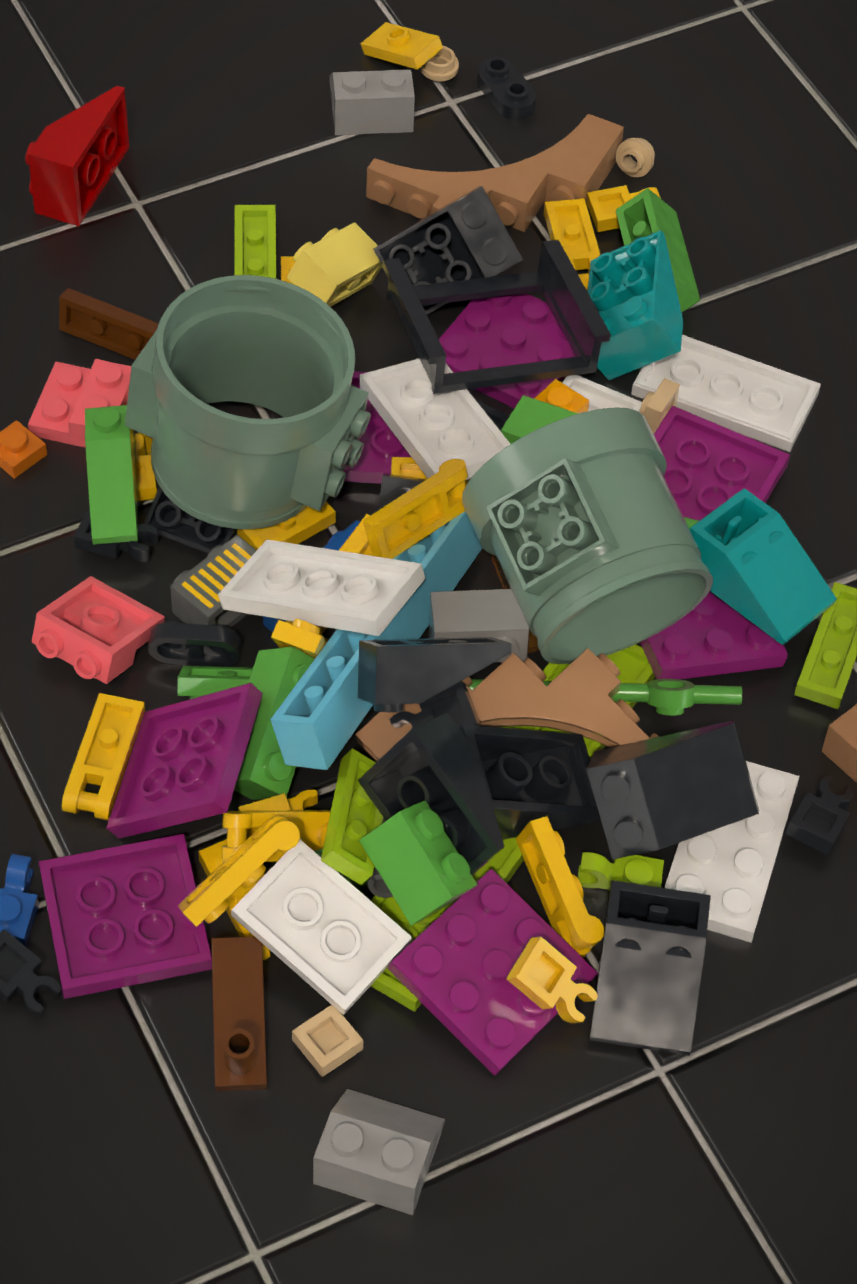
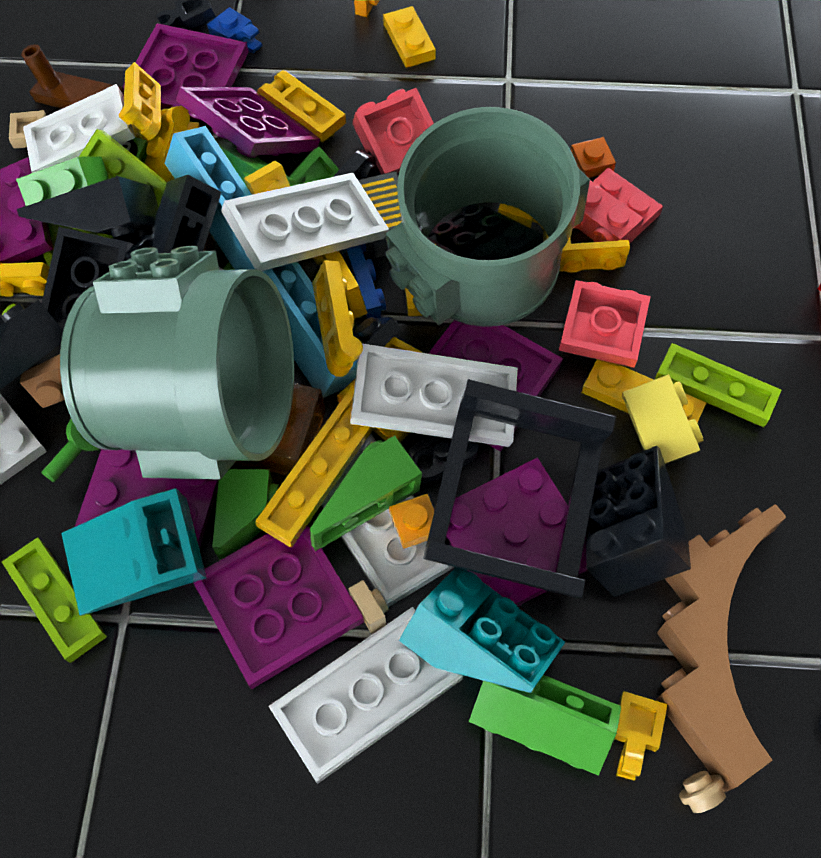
camera: 125 degrees right, 10 degrees up
reddish brown piece [59,288,160,360] -> none
yellow plate [544,198,600,290] -> none

